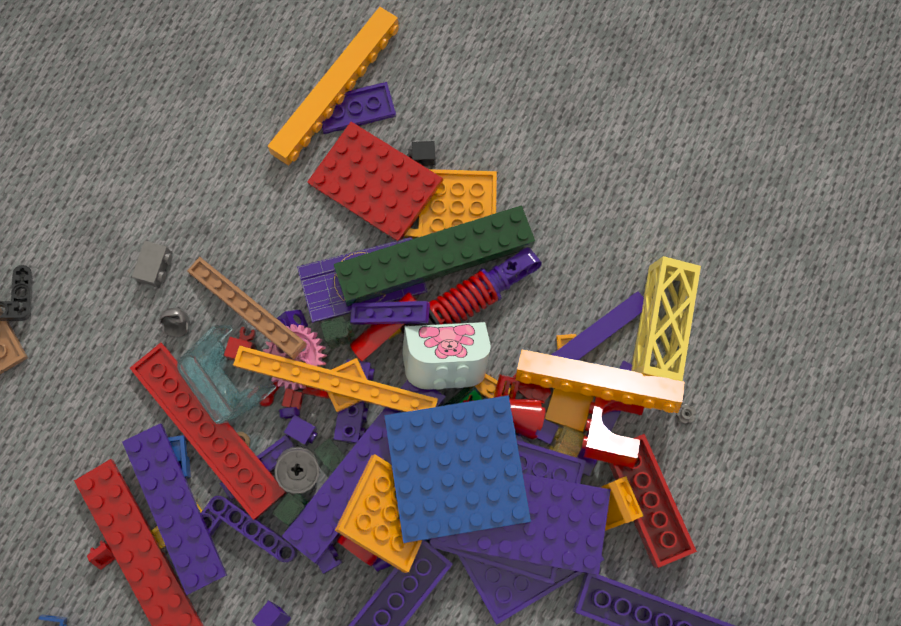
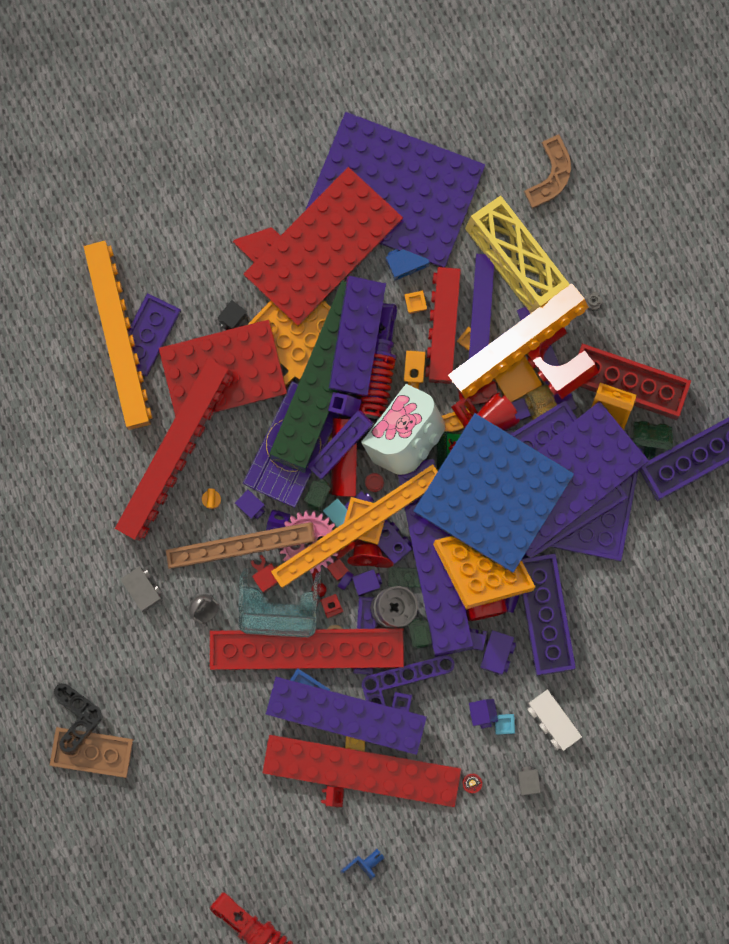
camera: 45 degrees left, 5 degrees up
none -> red brick [115,358,233,540]
none -> light orange plate [202,488,221,509]
none -> red wing [233,227,281,263]
none -> dark purple brick [235,489,265,521]
none -> red plate [243,167,403,327]
none -> dark purple plate [306,112,486,268]
none -> red piece [320,594,343,619]
none -> medium azure brick [323,498,347,528]
none -> dark purple brick [328,392,362,418]
none -> dark purple plate [329,276,386,396]
none -> red piece [347,542,394,568]
none -> red plate [365,473,384,492]
none -> blue slope [386,249,430,281]
none -> dark purple piece [392,692,412,712]
none -> light orange plate [404,291,427,314]
none -> light orange torso [404,350,425,390]
none -> red brick [425,267,460,384]
none -> dark purple brick [480,630,516,676]
none -> medium nougat plate [524,134,571,209]
none -> clear green plate [633,421,673,459]

